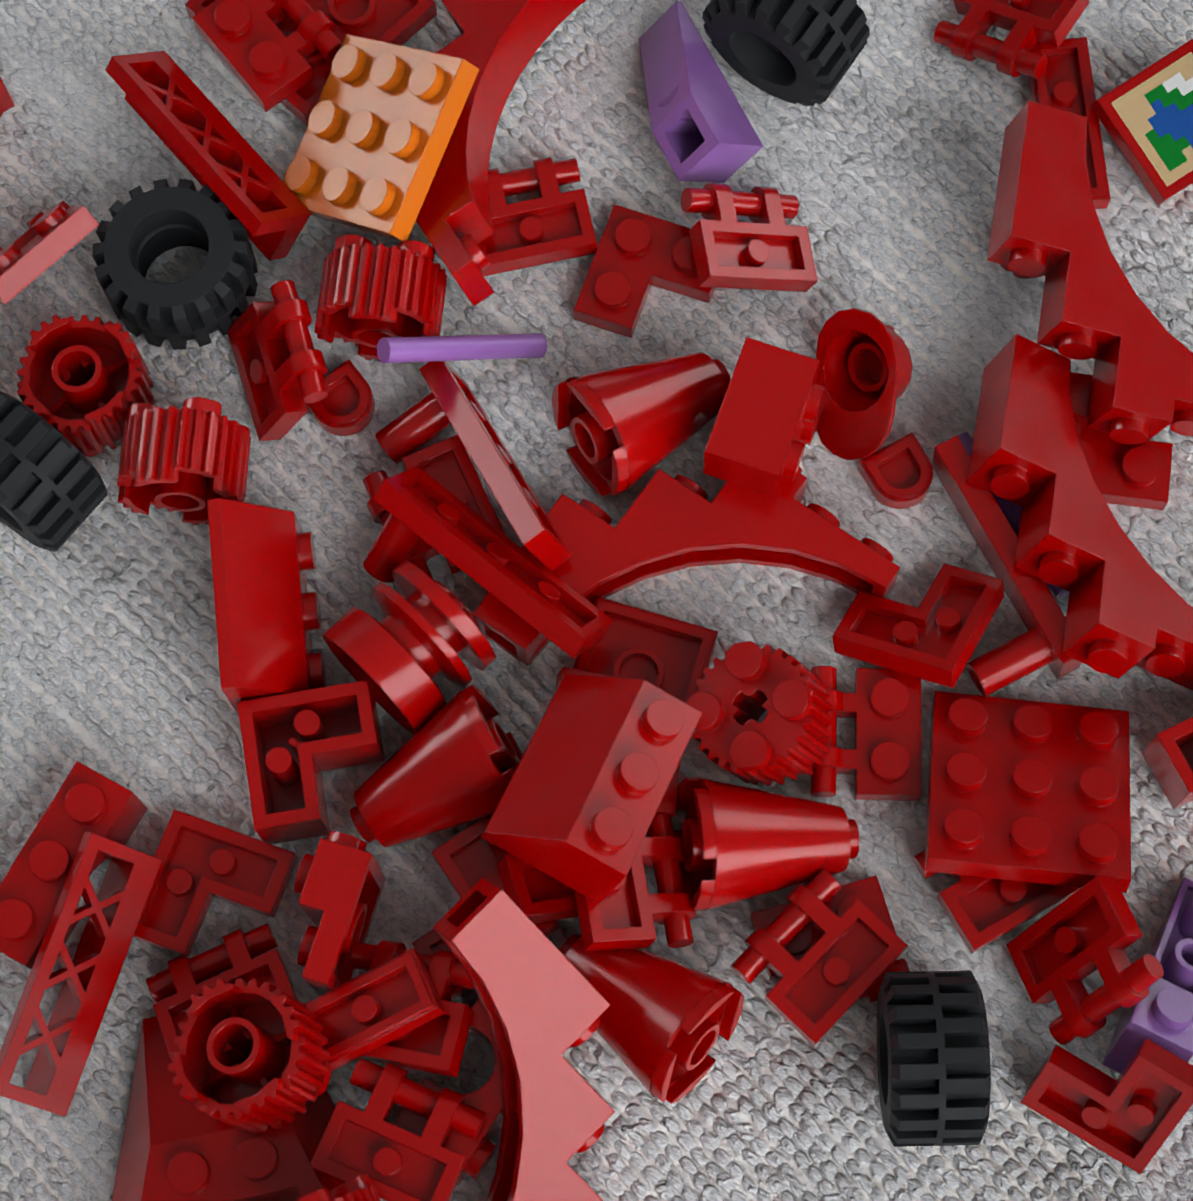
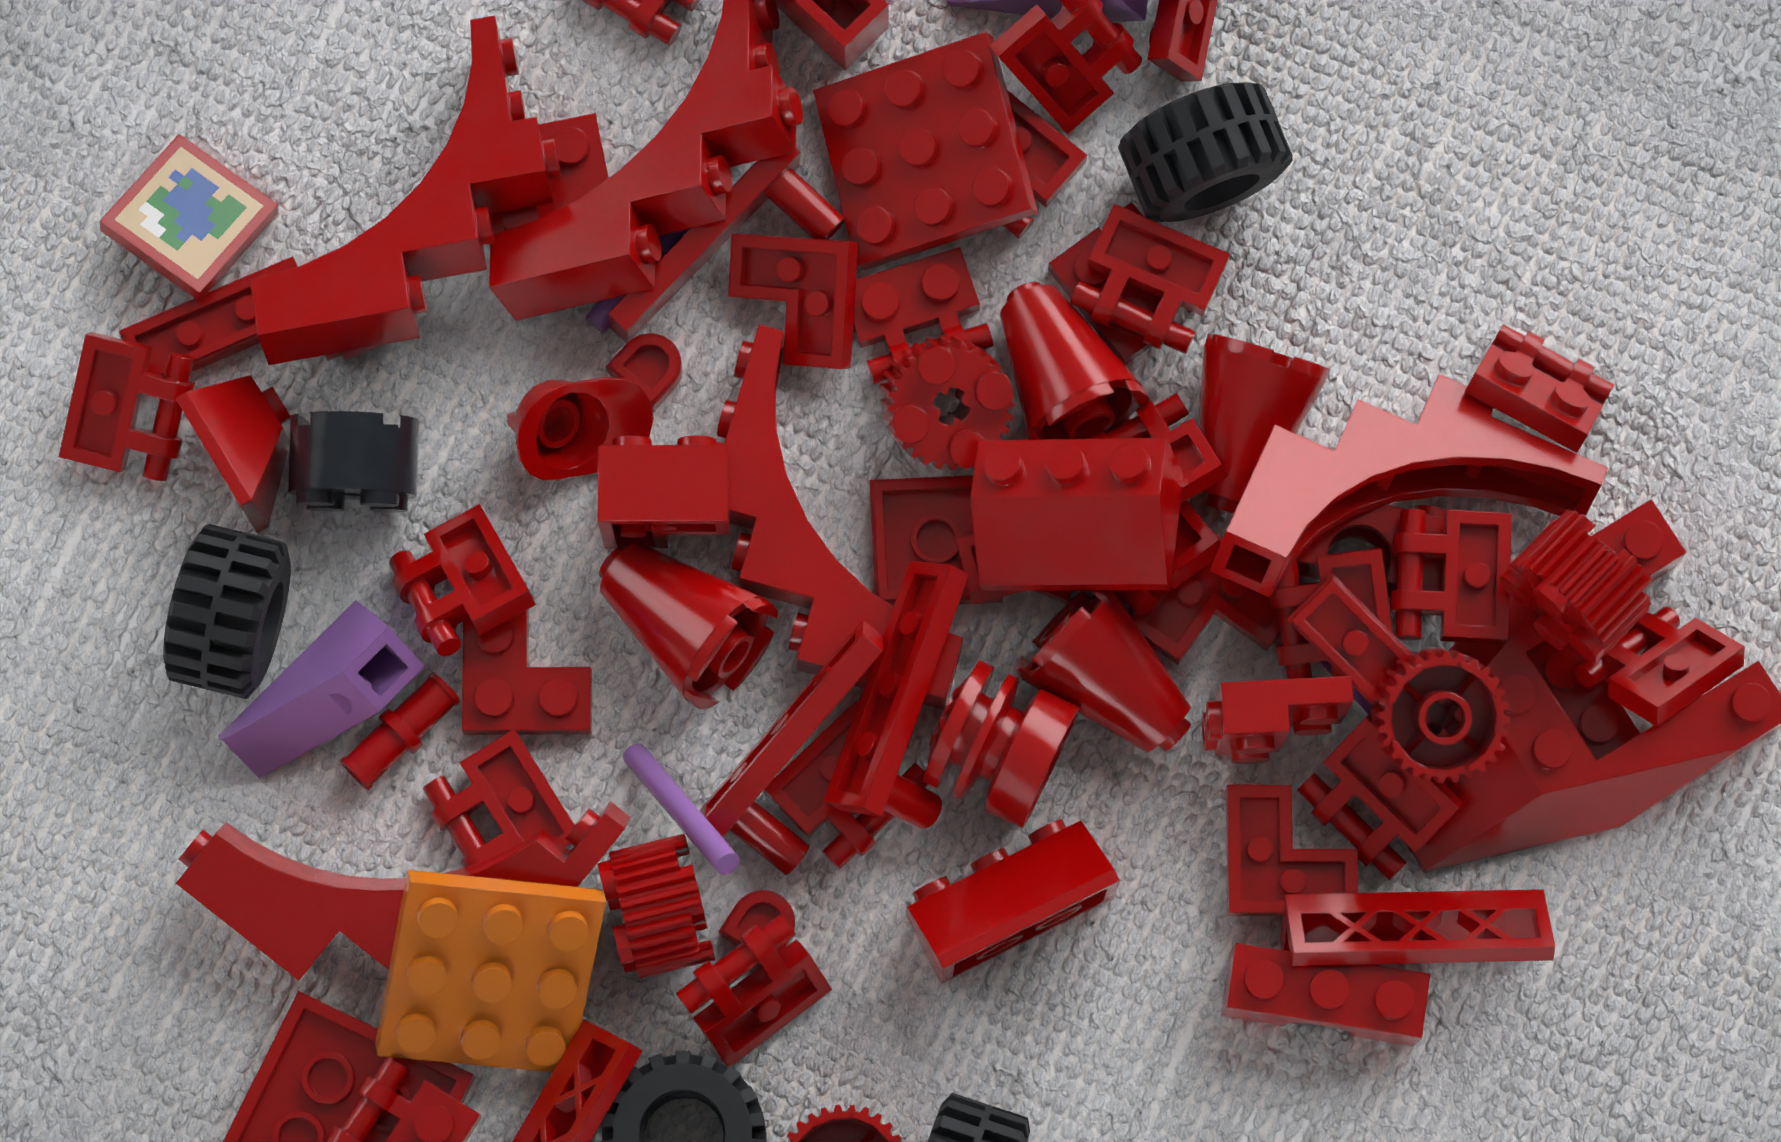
camera: 115 degrees left, 5 degrees up
red brick [117,397,251,526] -> none
red brick [237,680,385,844] -> none
none -> red slope [175,375,290,534]
none -> black brick [288,411,419,513]
none -> red pin [339,672,461,791]

